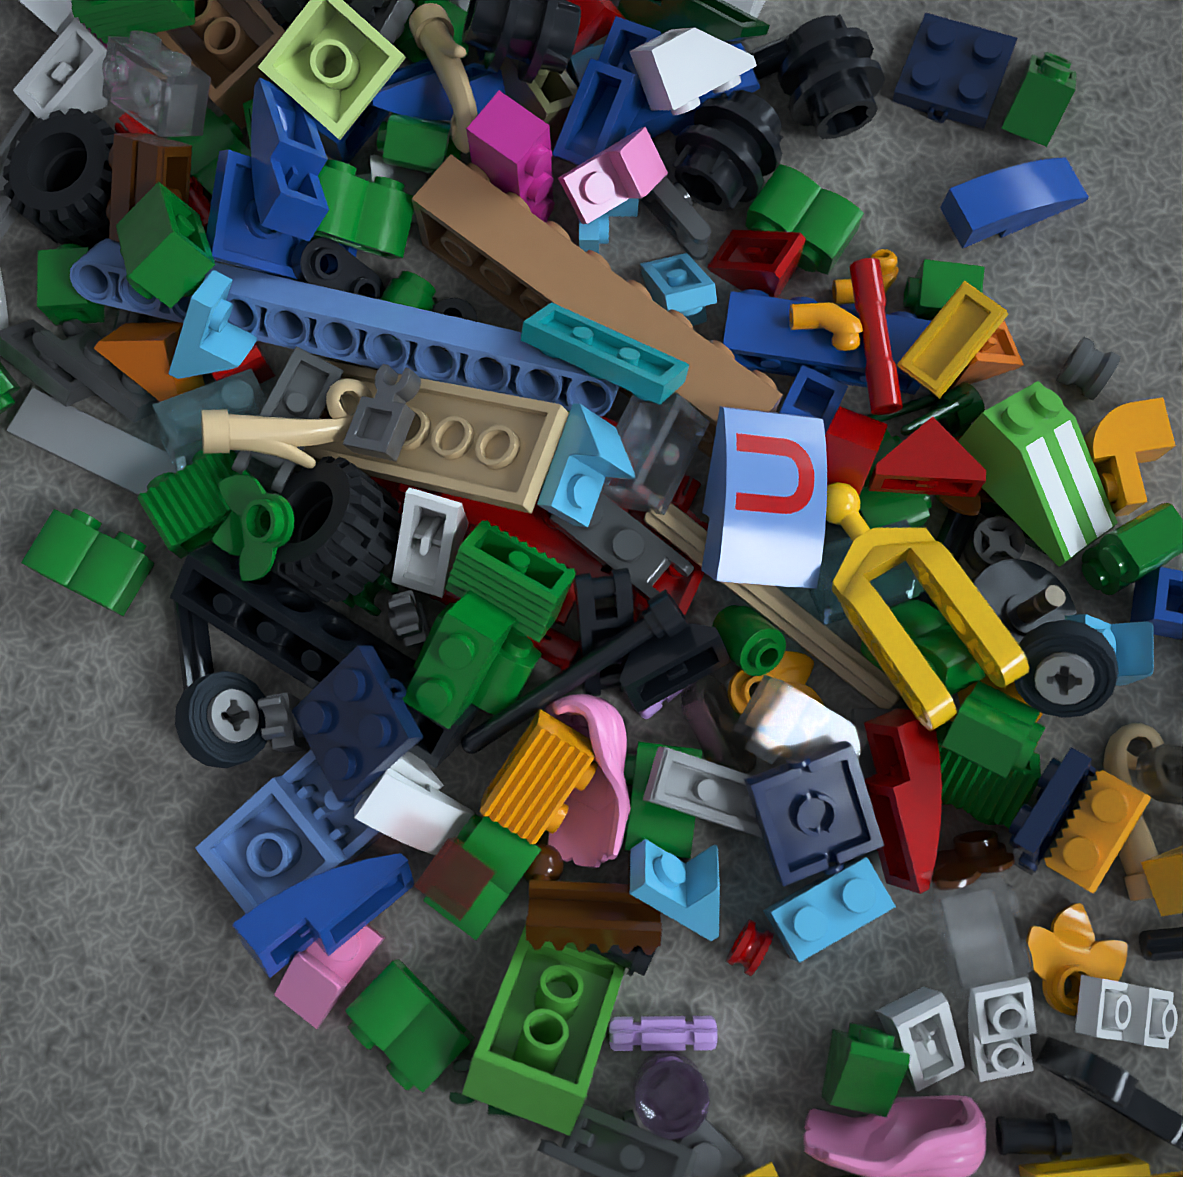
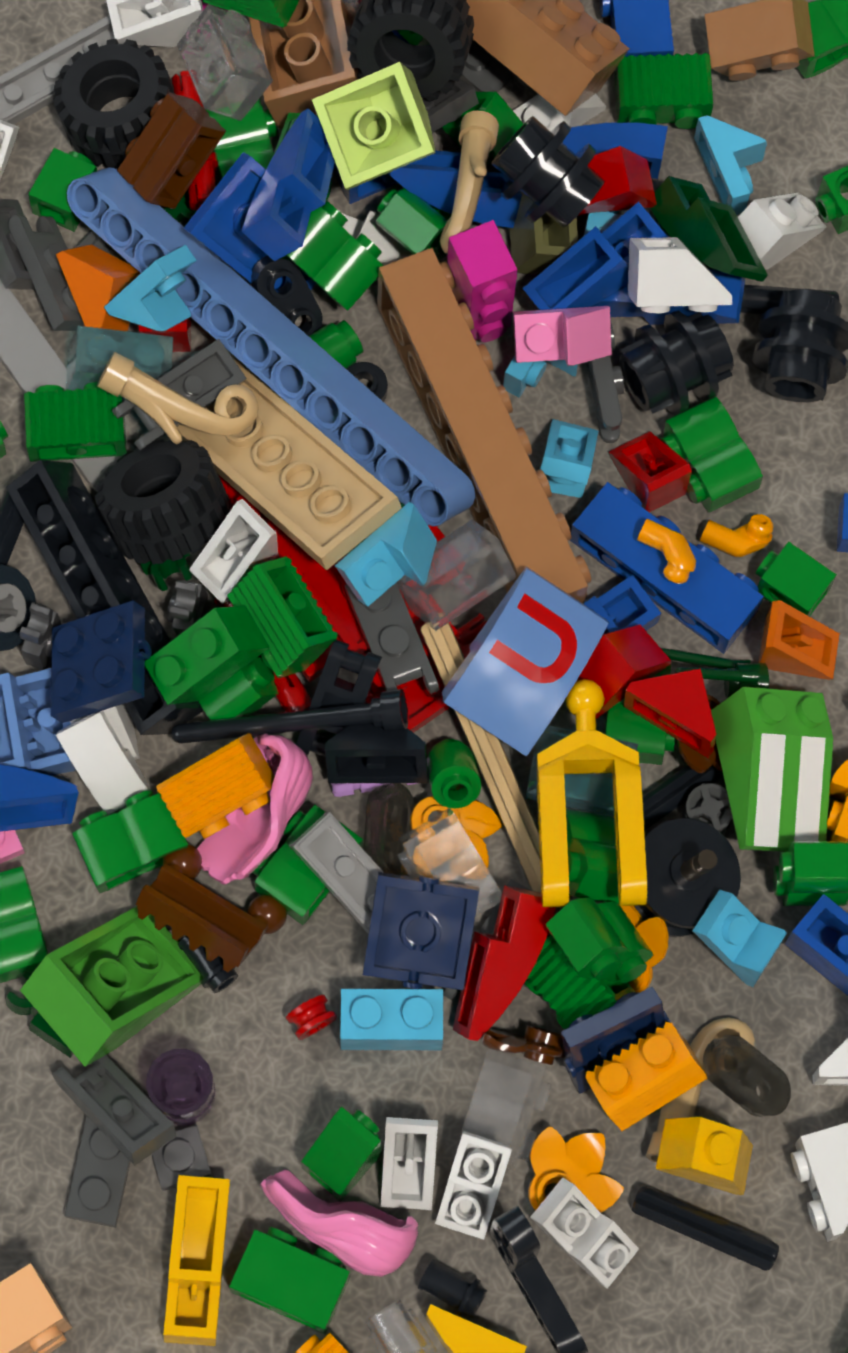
camera: 25 degrees right, 5 degrees down
green brick [116,181,216,308] -> none
green plate [212,475,294,581] -> none
flat silver plate [343,364,421,462] -> none
clear red panel [414,837,496,921] -> none
teal plate [521,302,689,405] -> none
lavender axle [609,1016,717,1051] -> none
medium azure slope [630,839,720,941] -> none
red piece [849,258,903,415] -> none
yellow tile [897,280,1008,399] -> none
black wheel [1014,620,1118,718] -> none

